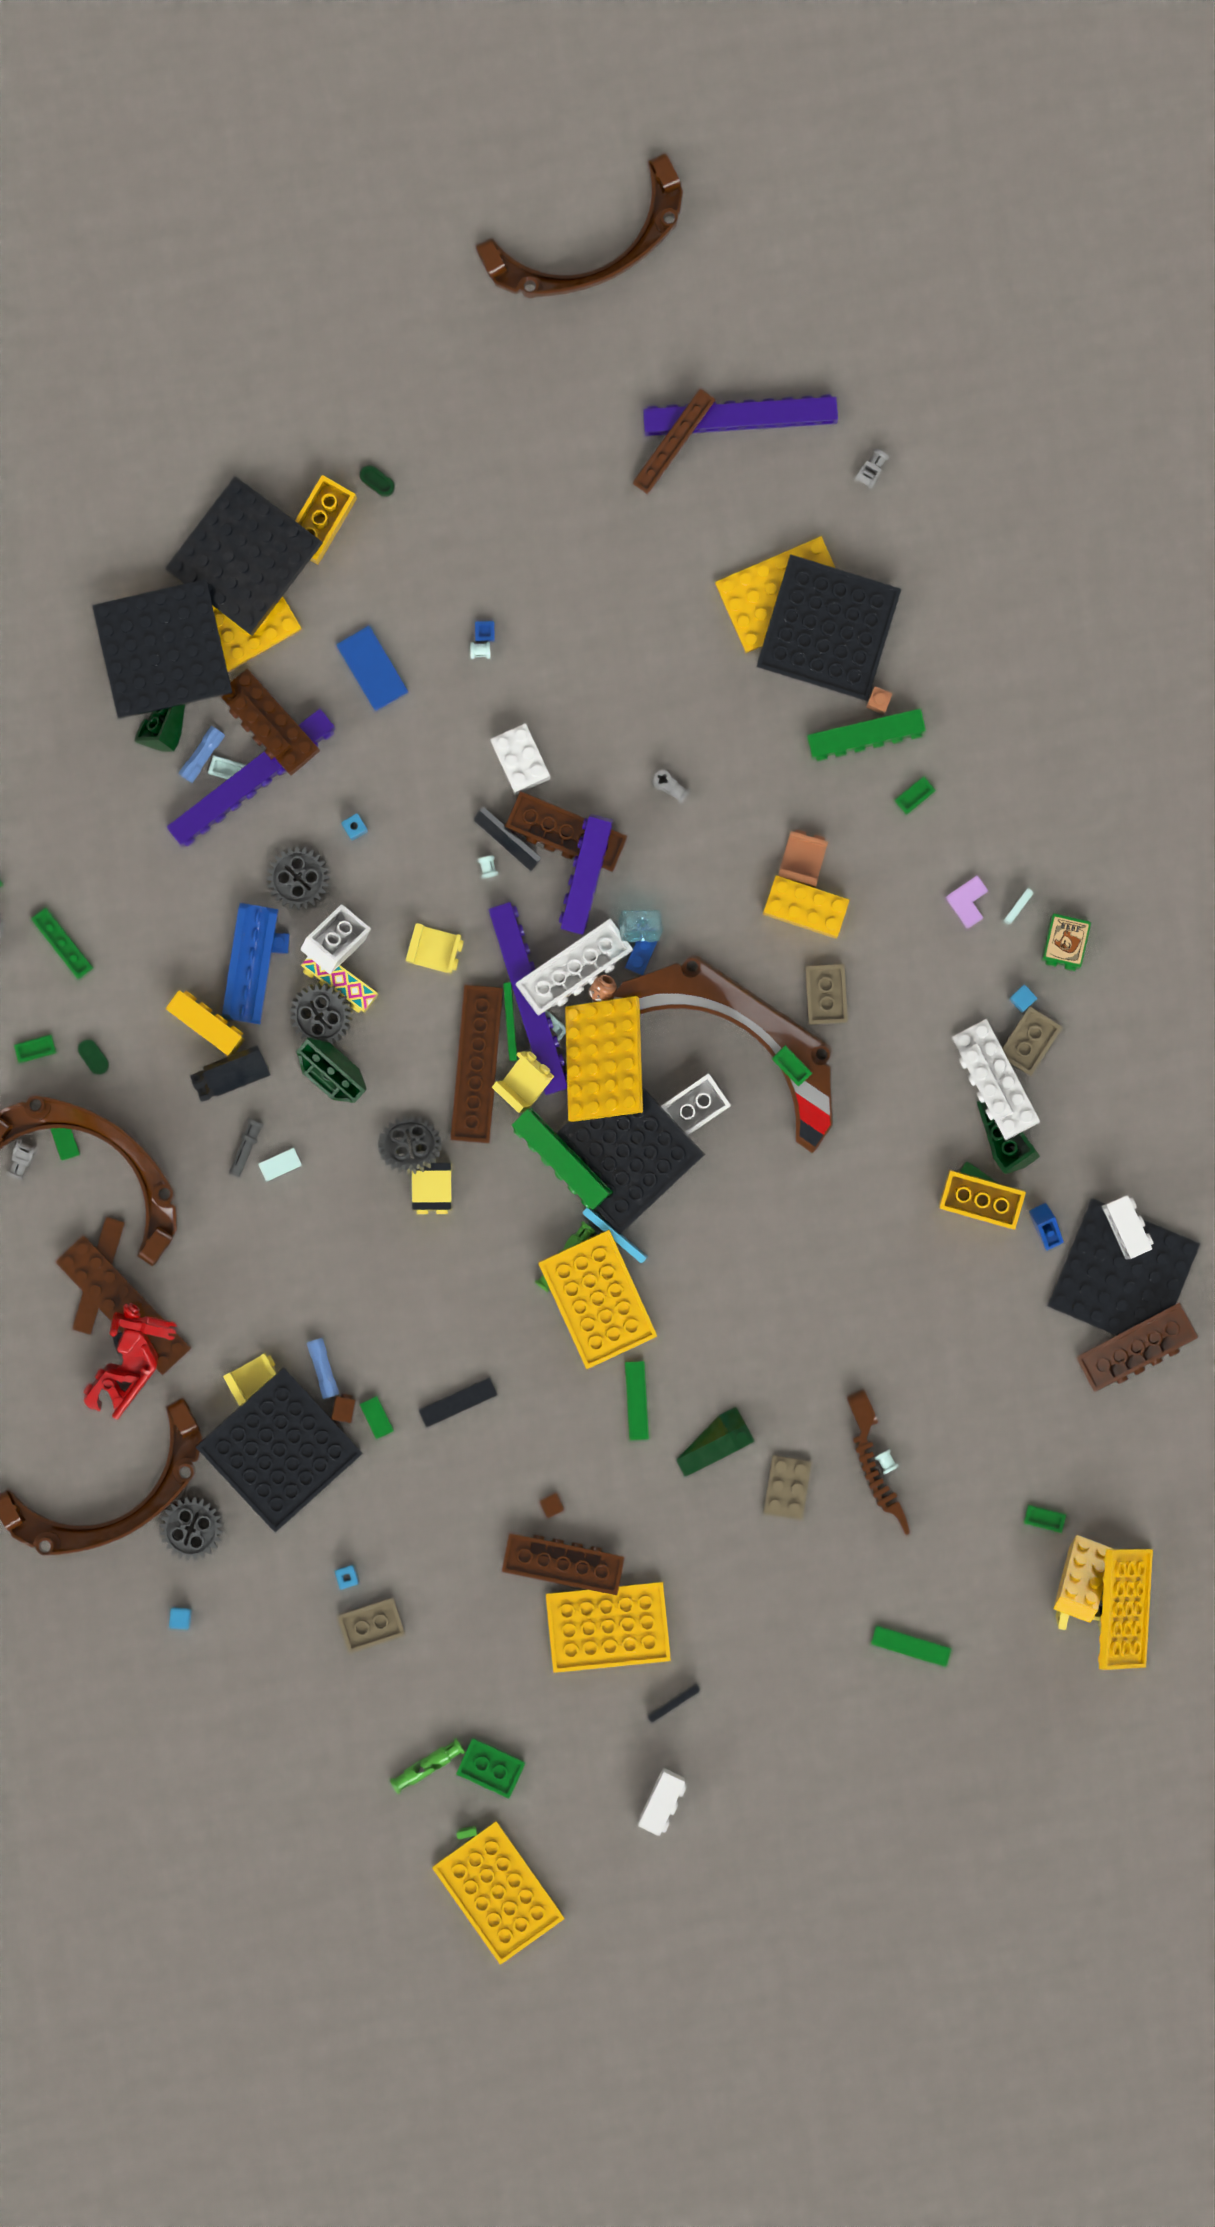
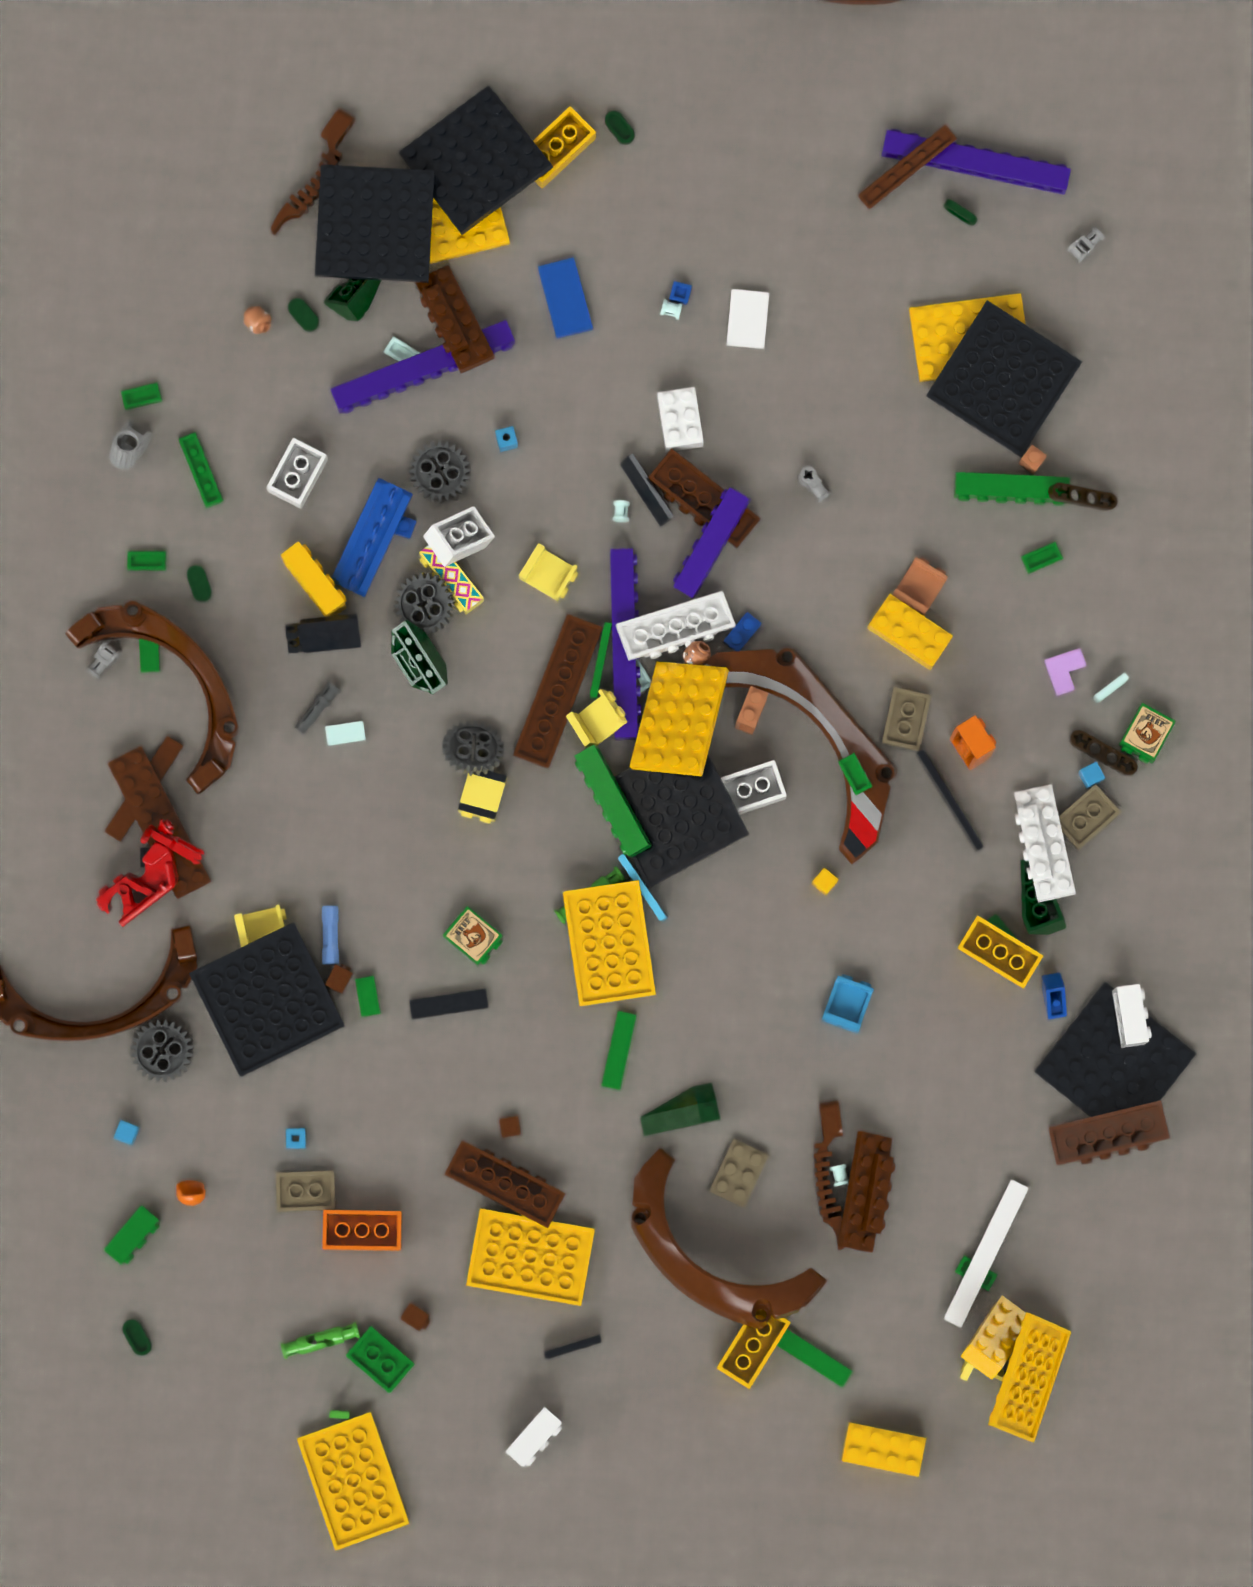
camera: 10 degrees right, 5 degrees down
medium blue axle [178,726,225,783] -> none
clear light blue brick [618,911,663,942] -> none
none -> green brick [103,1205,161,1266]
none -> dark green tile [122,1319,152,1356]
none -> orange hair [176,1180,206,1206]
none -> nougat head [243,306,272,334]
none -> white brick [266,438,328,509]
none -> reddish brown piece [270,108,356,236]
none -> dark green tile [288,298,319,332]
none -> orange brick [322,1210,402,1251]
none -> reddish brown brick [400,1303,431,1332]
none -> brick [442,906,503,967]
none -> reddish brown panel [630,1148,827,1329]
none -> yellow brick [716,1315,791,1389]
none -> white tile [726,289,769,349]
none -> nougat panel [735,686,769,735]
none -> yellow piece [811,868,839,896]
none -> dark azure panel [821,974,874,1034]
none -> reddish brown plate [838,1131,896,1253]
none -> yellow brick [840,1422,926,1477]
none -> black tile [916,749,983,853]
none -> dark green tile [943,199,978,226]
none -> white tile [944,1179,1028,1328]
none -> orange brick [950,715,997,771]
none -> dark brown beam [1048,483,1118,511]
none -> dark brown beam [1069,730,1138,776]

